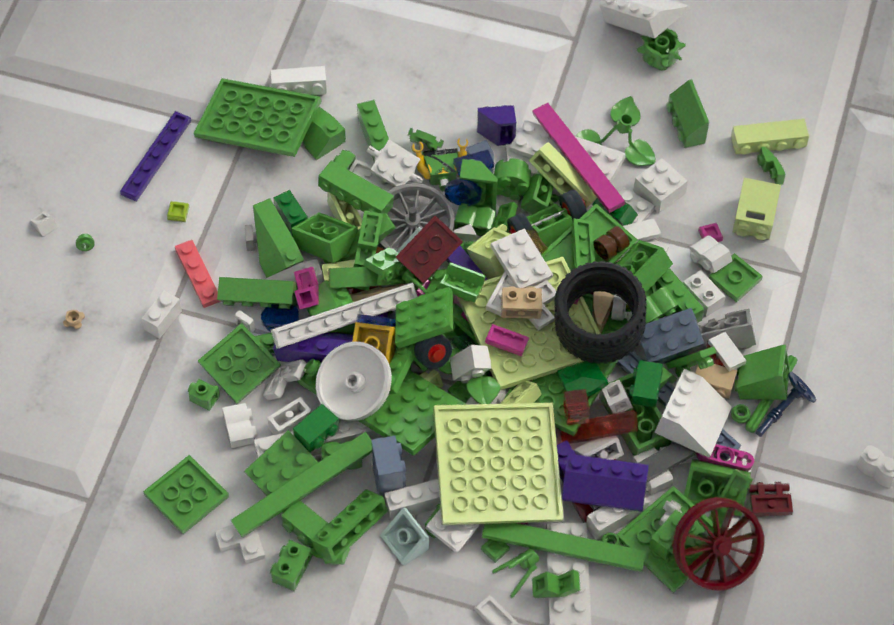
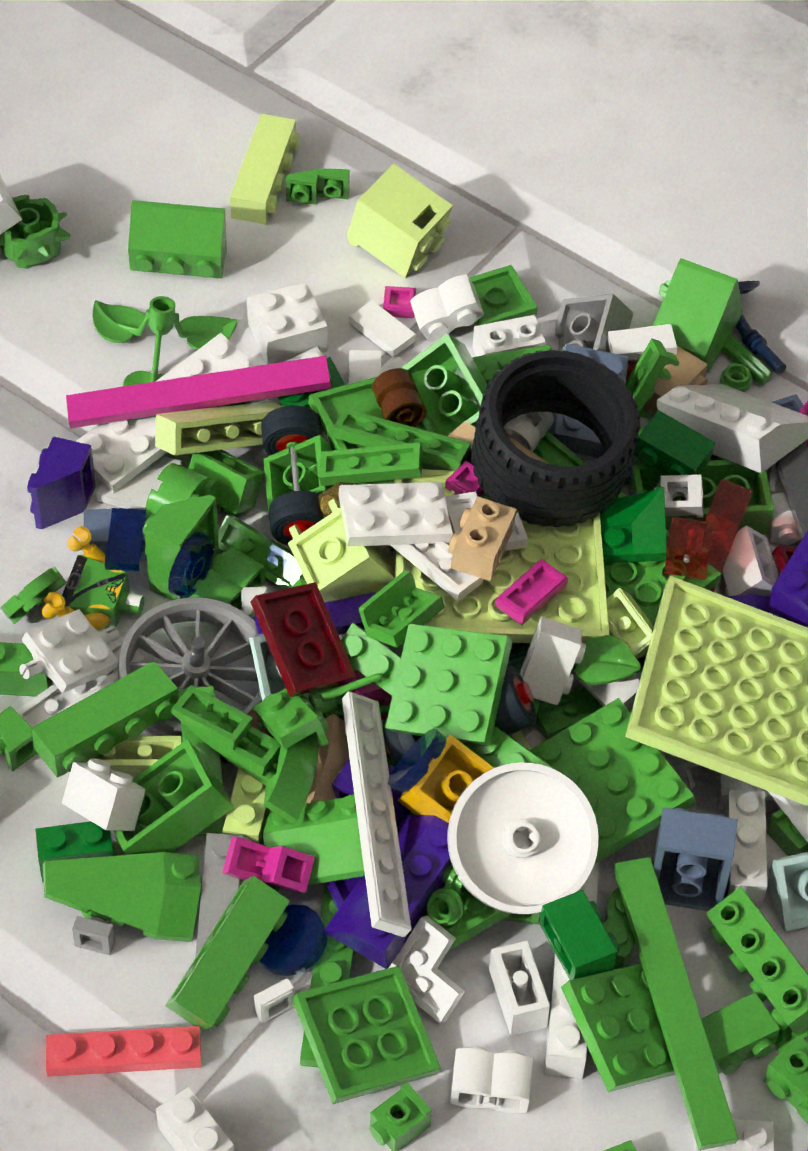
camera: 70 degrees left, 5 degrees down
none -> white brick [62,758,146,831]
none -> bright green plate [319,442,423,486]
none -> white tile [349,300,416,358]

